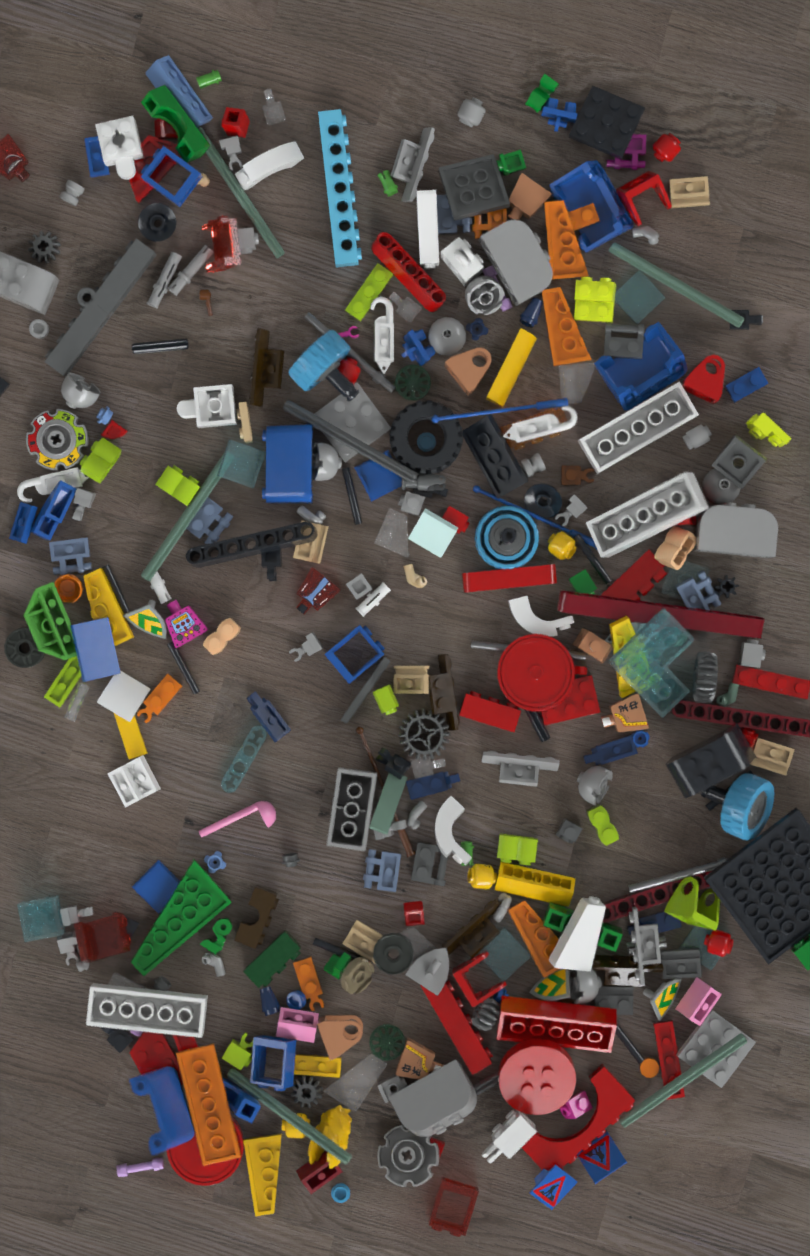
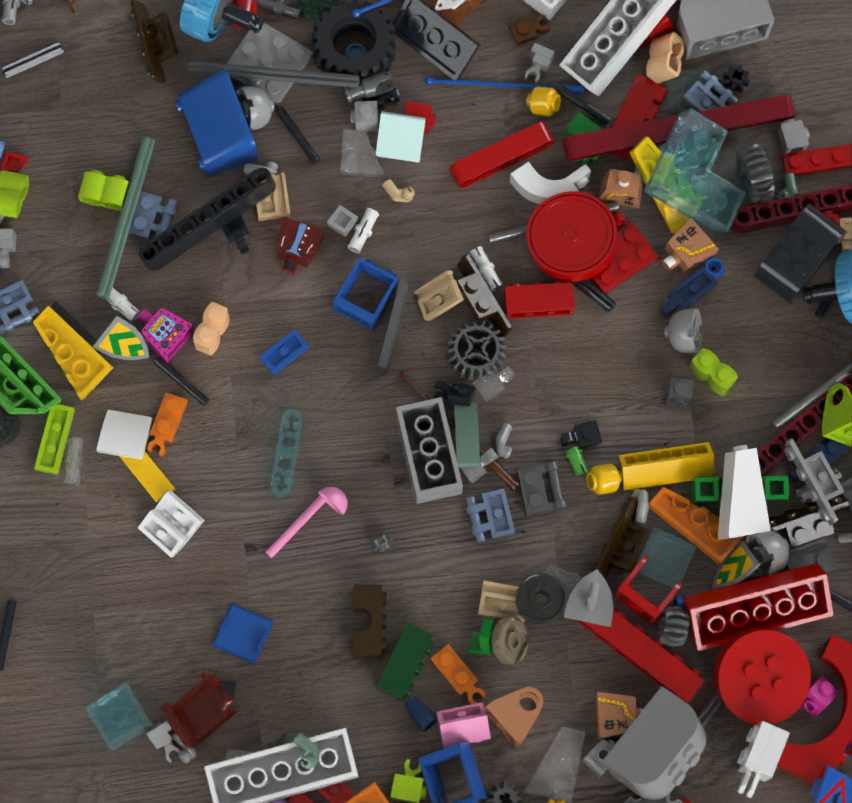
camera: 25 degrees left, 15 degrees down
orange hair [54,574,83,603] -> none
light grey piece [60,905,94,926] -> none
tile [70,617,121,682] -> none
green wing [131,859,232,976] -> none
white brick [177,384,237,428] -> none
green leg [200,918,232,955] -> none
light grey arm [202,952,226,977] -> none
medium blue plate [204,851,226,873] -> none
clear light blue tile [217,440,266,489] -> none
tan plate [236,402,253,443] -> none
dark blue hinge [246,691,291,742] -> none
blue tile [286,990,306,1010] -> none
light grey piece [289,632,323,662] -> none
yellow plate [294,1054,342,1078] -> none
black bar [313,938,365,961] -> none
blue piece [354,450,402,501] -> none
clear green wheel [369,1024,405,1061] -> none
lime brick [372,684,399,715] -> none
red slope [403,901,425,926] -> none
dark blue hinge [406,771,460,800] -> none
white arch [434,796,472,865] -> none
dark azure wheel [475,506,539,570] -> none
light grey bracket [482,751,560,787] -> none
lime brick [497,834,538,865] -> none
light grey wheel [521,453,546,478] -> none
black dish [524,483,562,518] -> none
none -> blue plate [259,329,309,376]
none -> sand green arm [293,732,318,769]
none -> white pin [469,246,503,292]
none -> black plate [560,420,603,449]

